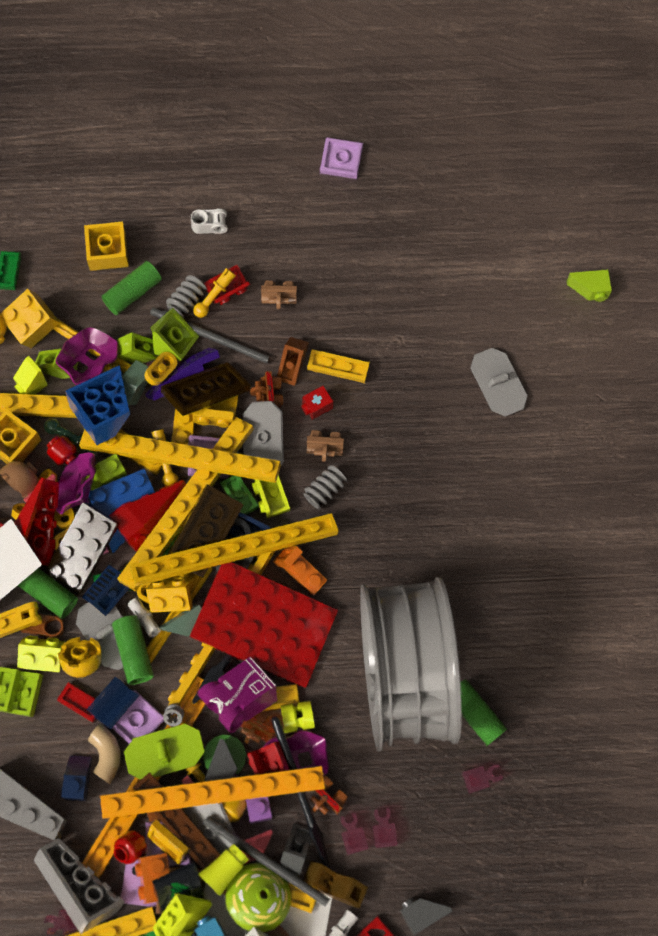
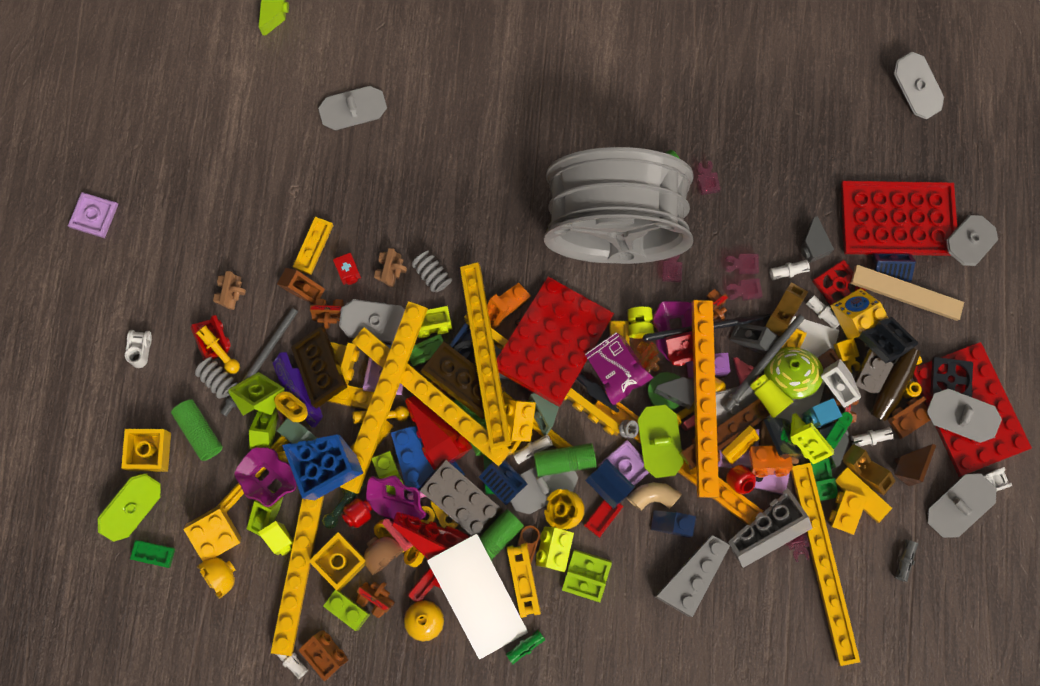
camera: 80 degrees left, 5 degrees up
none -> lime shield [97,473,160,542]
none -> clear pink plate [662,254,682,282]
none -> white pin [769,260,810,280]

